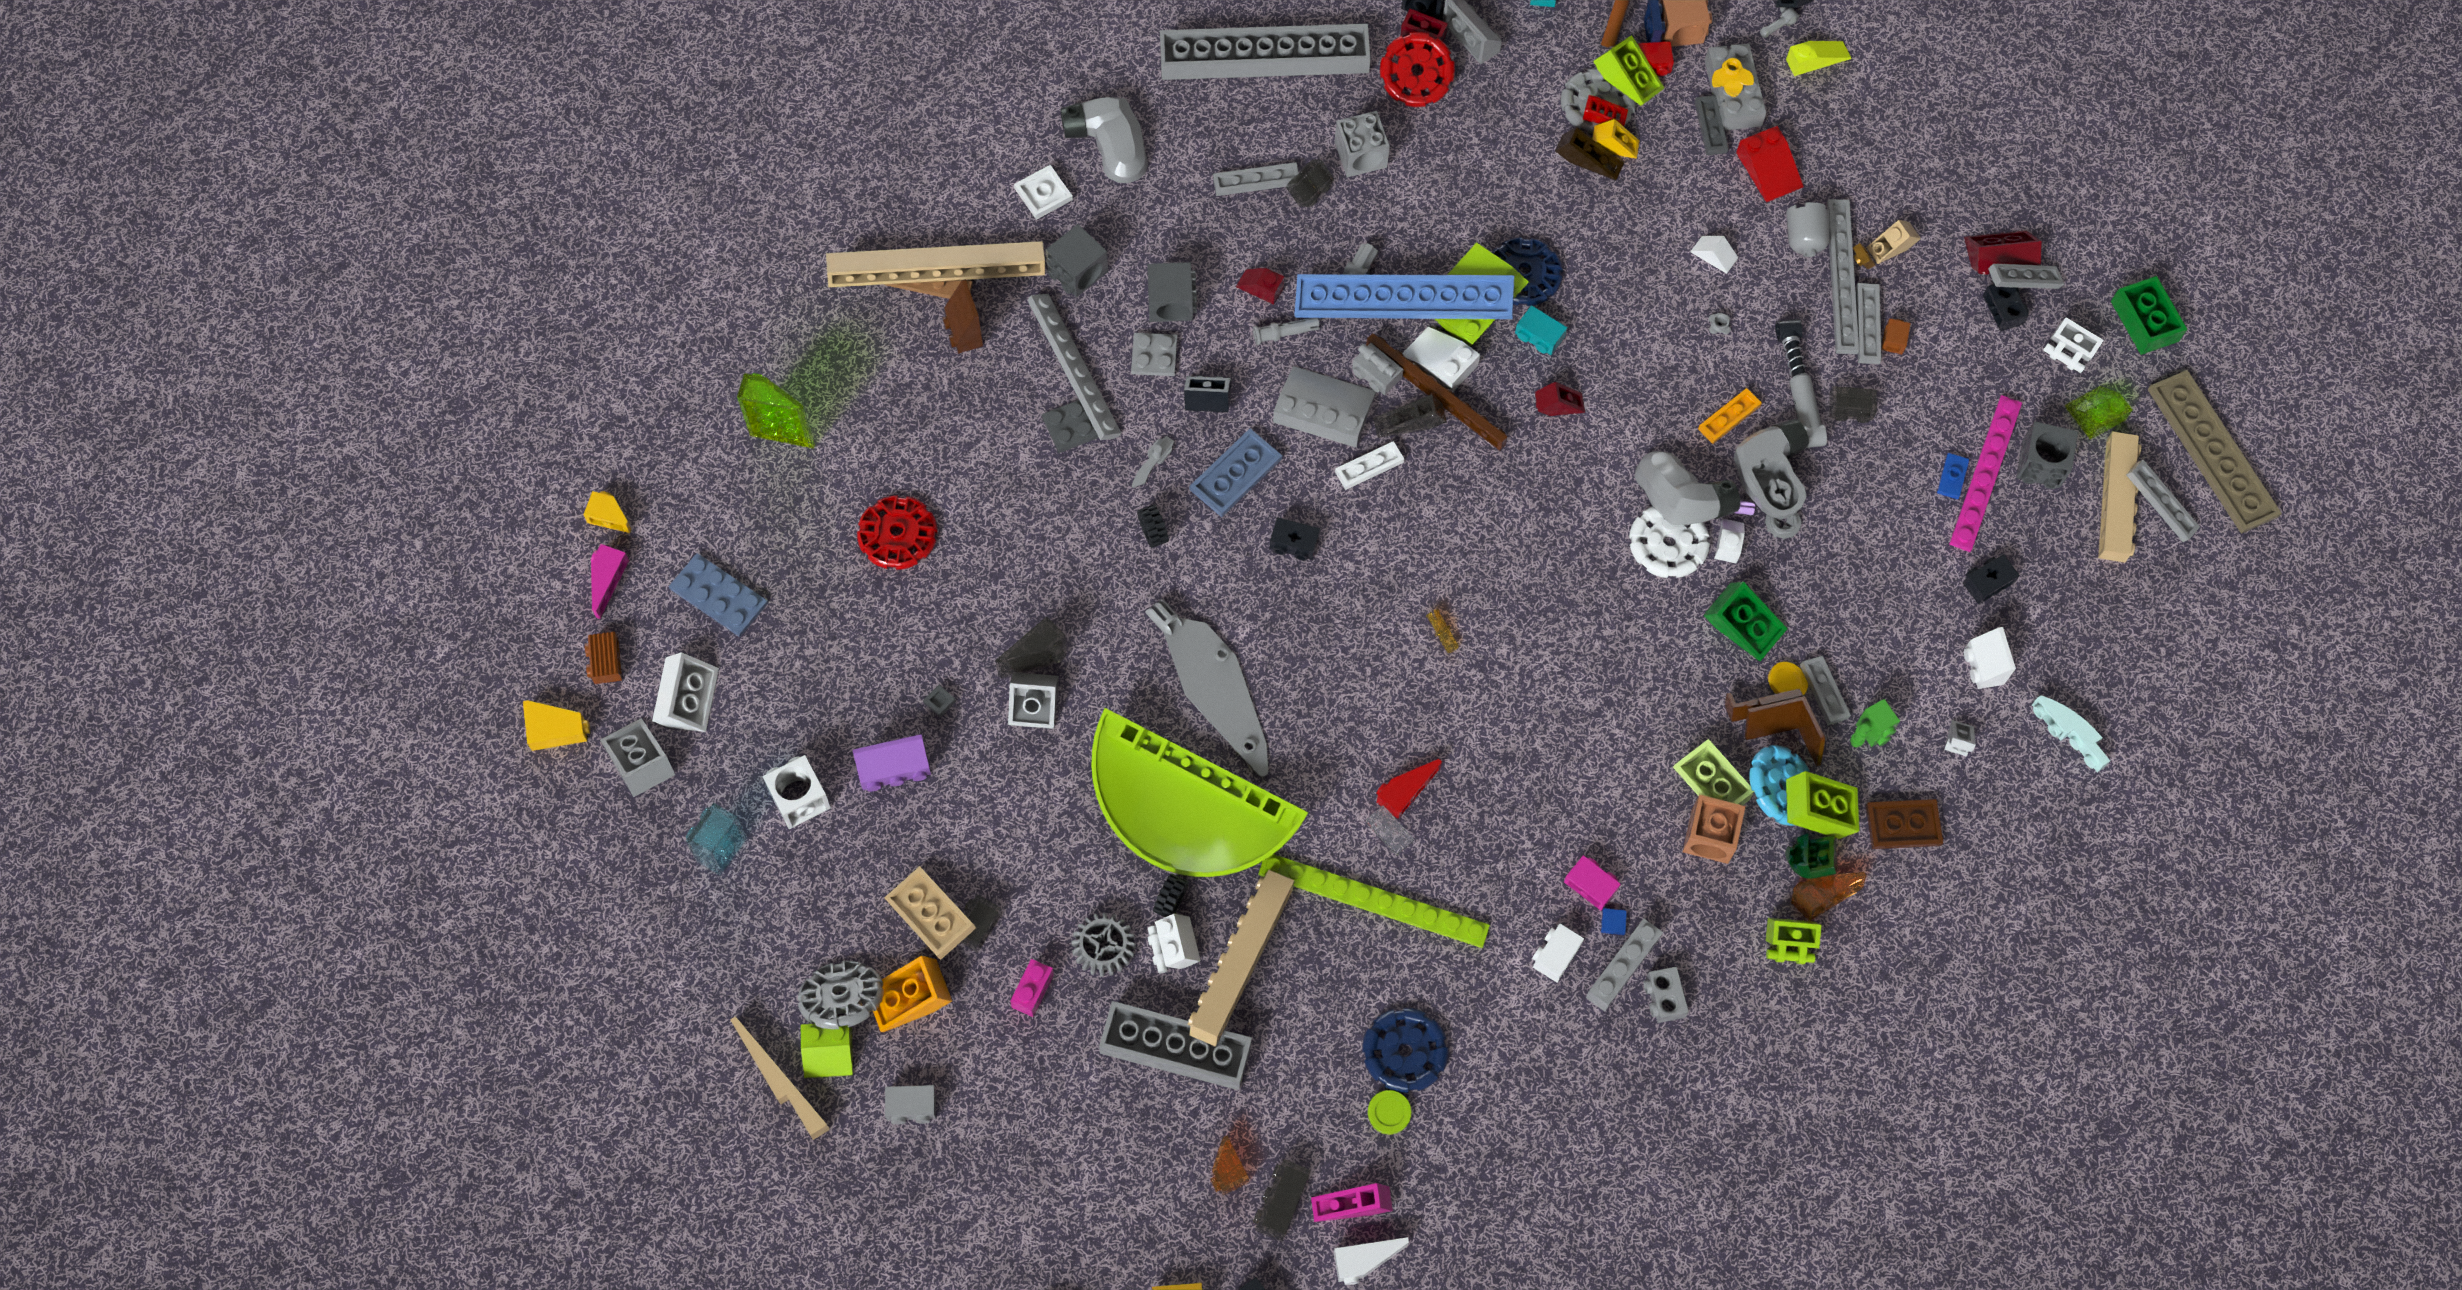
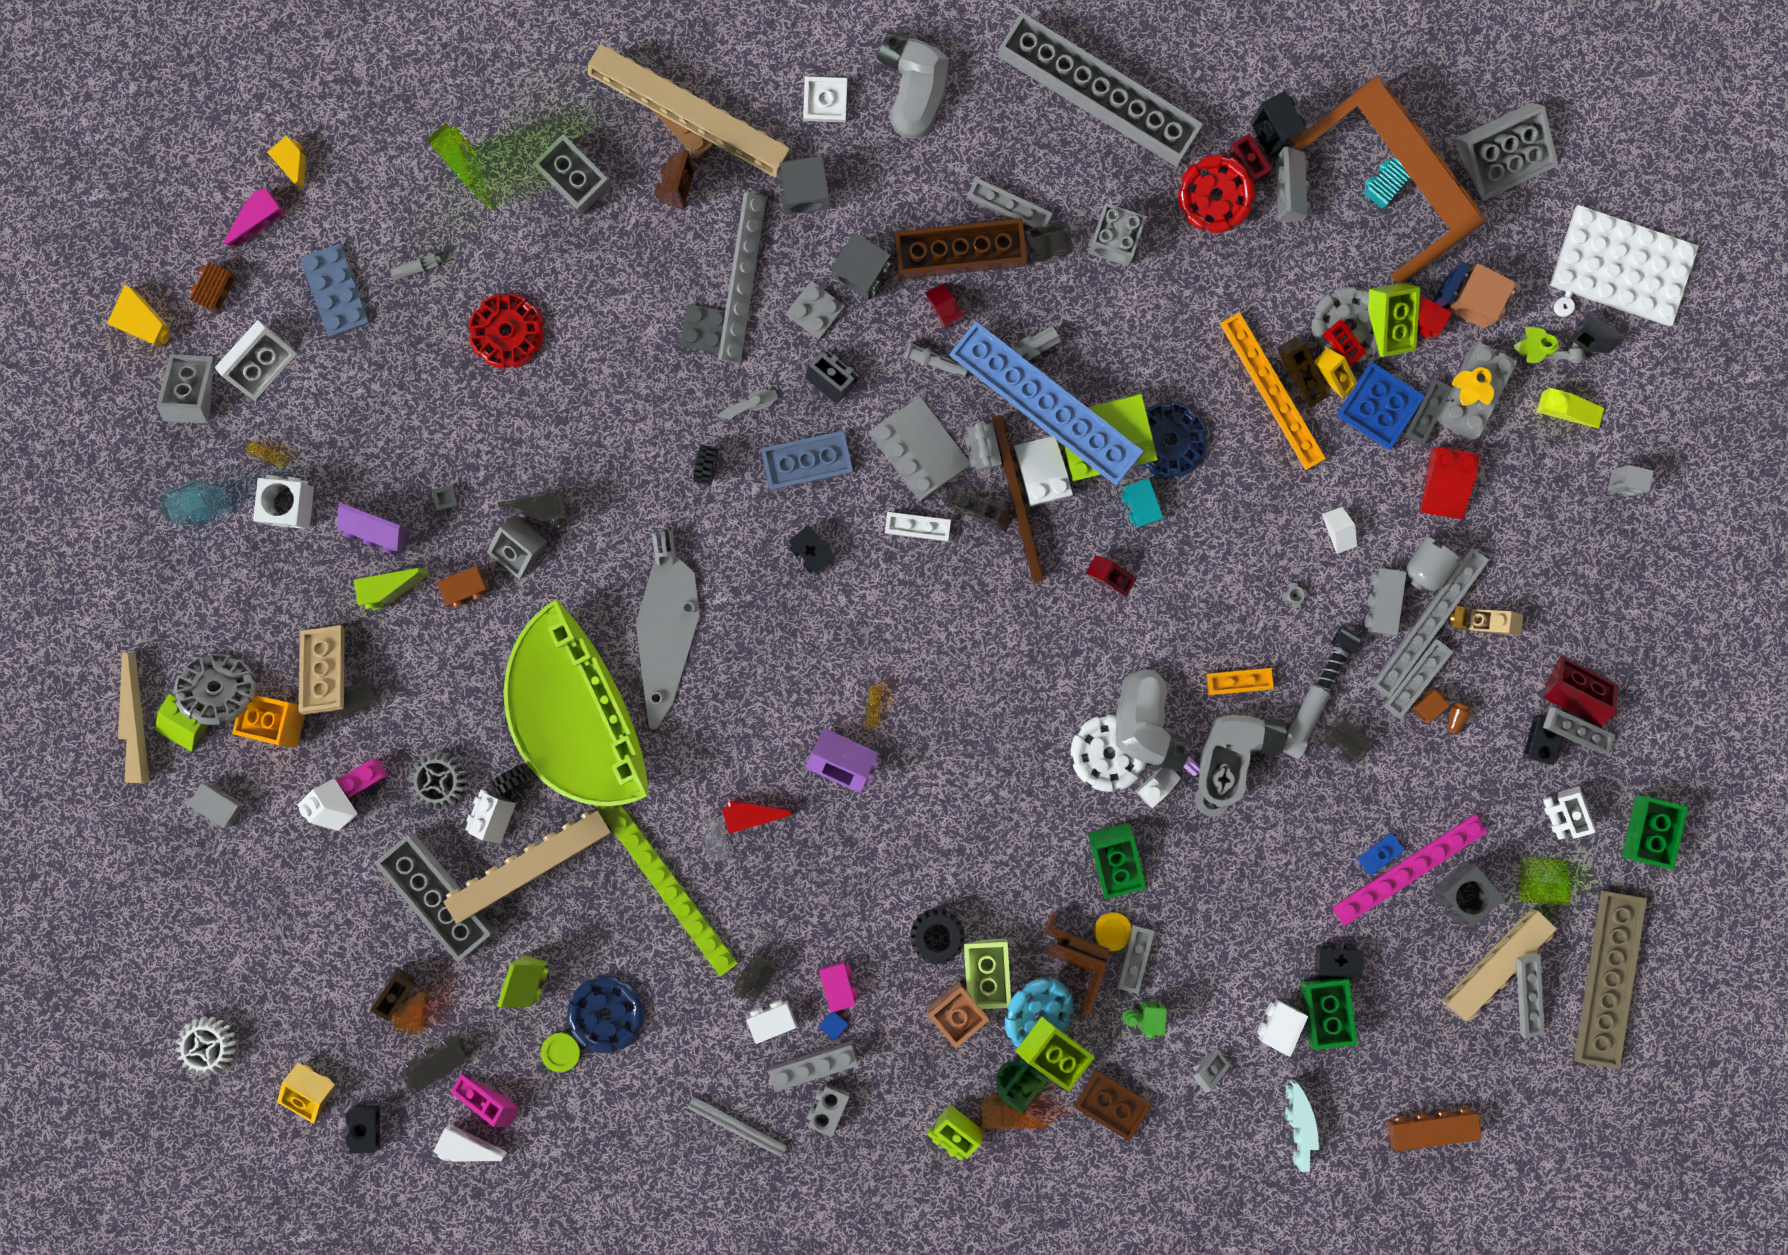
camera: 35 degrees right, 20 degrees up
none -> clear yellow axle [245,440,289,468]
none -> white slope [298,778,358,831]
none -> lime slope [353,568,429,610]
none -> dark brown brick [370,967,415,1022]
none -> light grey piece [390,254,442,280]
none -> dark orange brick [436,566,490,609]
none -> lime slope [497,955,550,1008]
none -> light grey brick [533,134,612,215]
none -> light grey axle [688,1097,786,1157]
none -> clear smoke brick [733,950,779,1003]
none -> medium lavender piece [805,728,879,793]
none -> reddish brown brick [894,218,1027,280]
none -> black tyre [910,908,965,965]
none -> light orange plate [1220,312,1326,470]
none -> green brick [1300,976,1358,1050]
none -> blue plate [1335,361,1425,450]
none -> light grey brick [1365,568,1406,636]
none -> dark orange brick [1387,1107,1482,1151]
none -> dark orange cone [1446,701,1471,735]
none -> lime plate [1513,327,1559,363]
none -> light grey brick [1608,465,1654,496]

